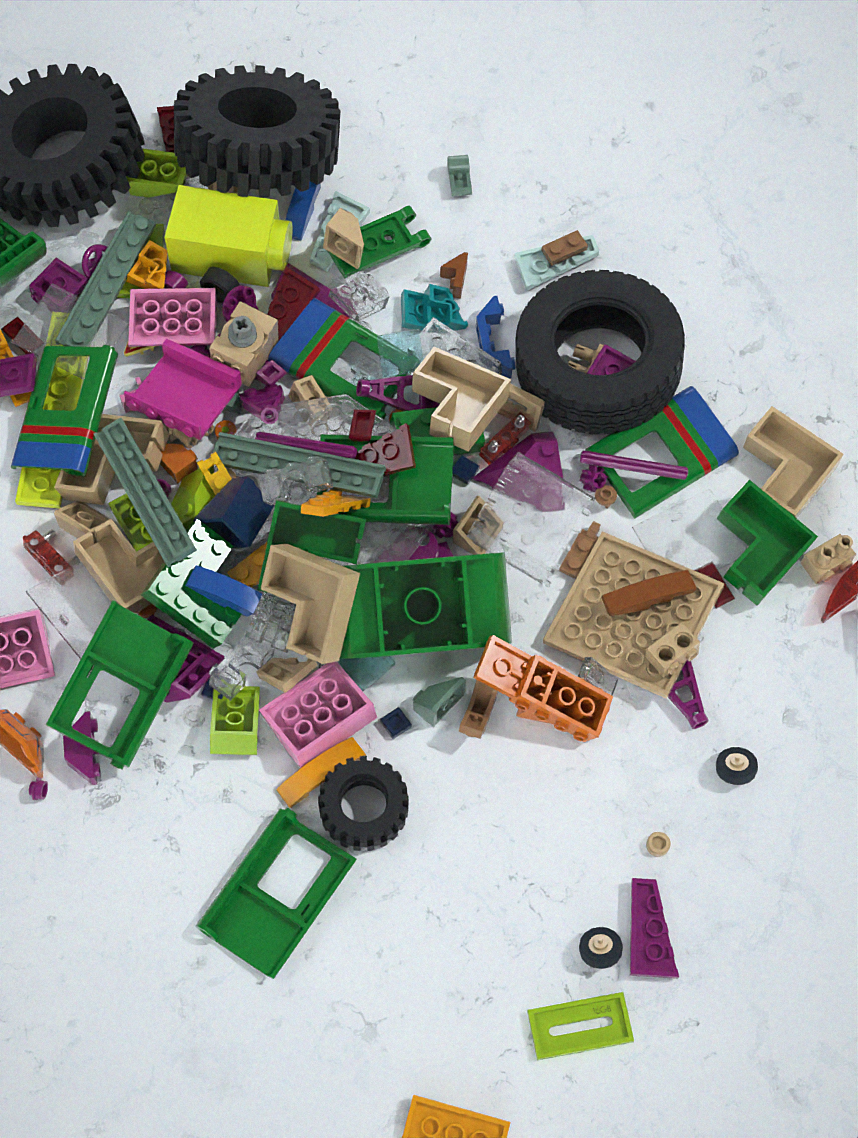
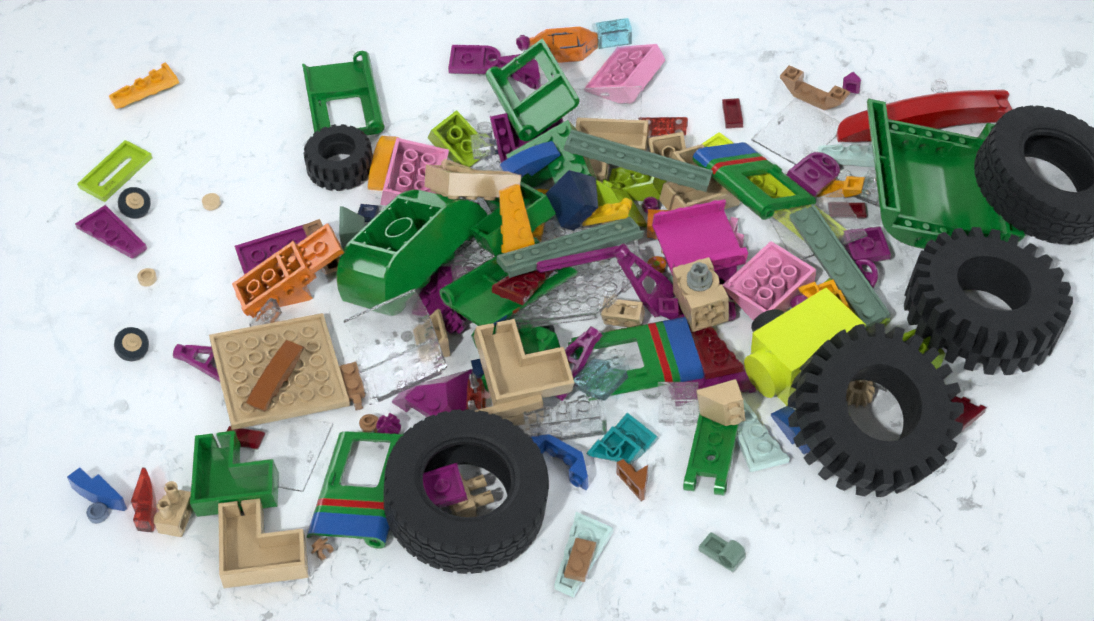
camera: 140 degrees right, 15 degrees down
magenta dish [222,285,259,322] -> none
clear arch [258,456,333,506] -> none
dark red tile [349,410,376,441] -> none
magenta axle [580,451,688,480] -> none
tan brick [646,623,700,678] -> none
none -> tan tile [202,193,221,211]
none -> magenta wing [234,224,307,275]
none -> medium nougat plate [311,538,334,561]
none -> magenta plate [448,45,501,74]

